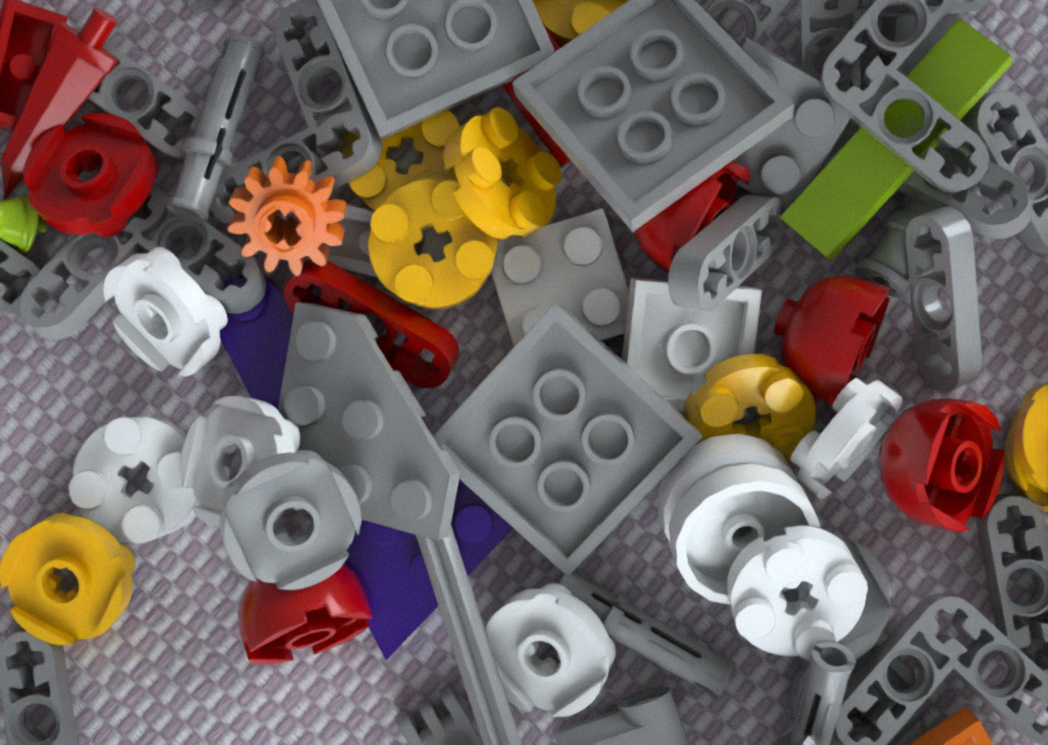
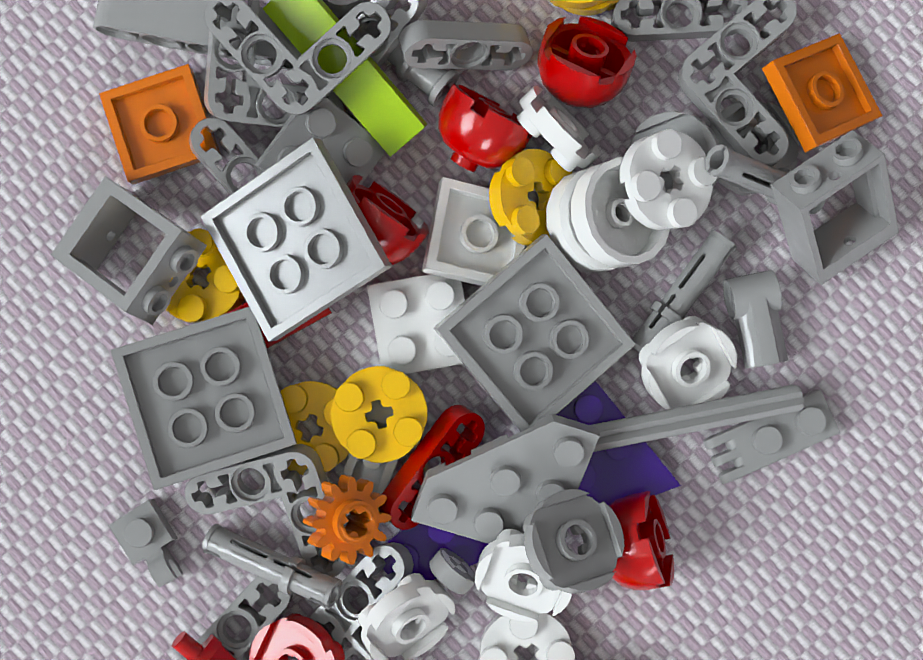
camera: 80 degrees left, 0 degrees up
yellow plate [443,107,562,240] -> none
light grey beam [668,194,785,310] -> none
none -> light grey tile [429,548,475,594]

